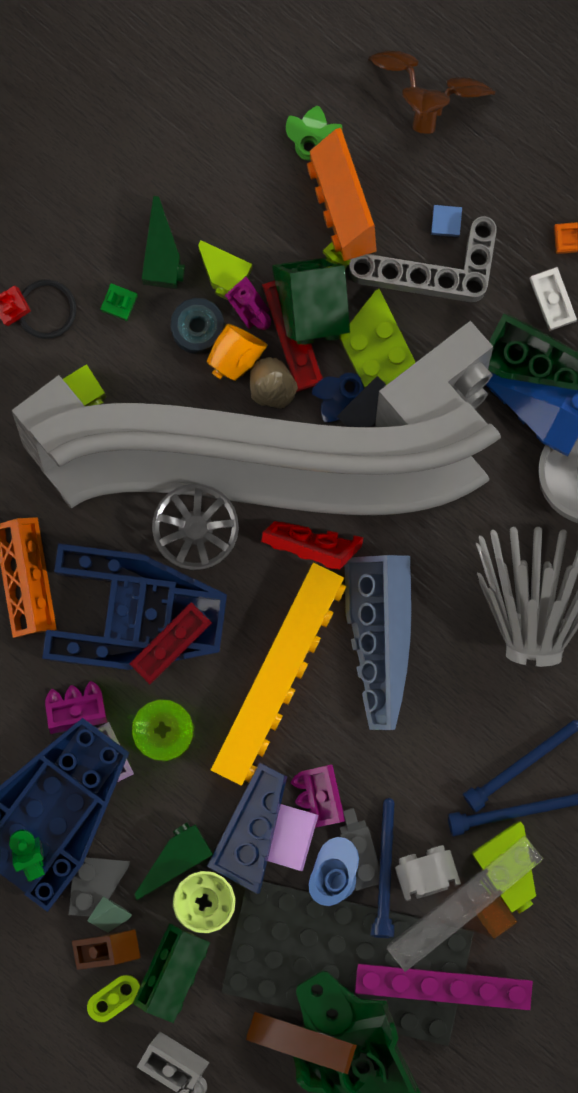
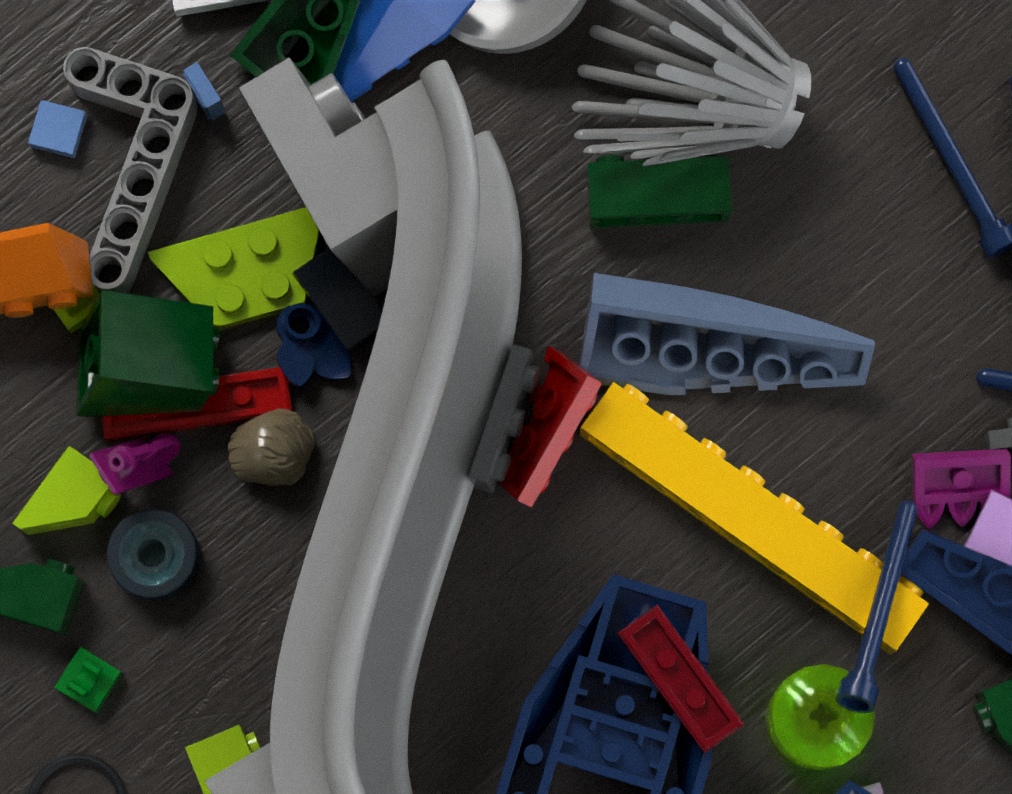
camera: 75 degrees left, 5 degrees down
flat silver wheel [152,484,239,570] -> none
light orange helmet [207,324,268,381] -> none
none -> medium blue tile [183,62,226,121]
none -> dark grey plate [468,344,540,493]
none -> dark green brick [587,153,732,229]
none -> dark blue piece [836,500,917,713]

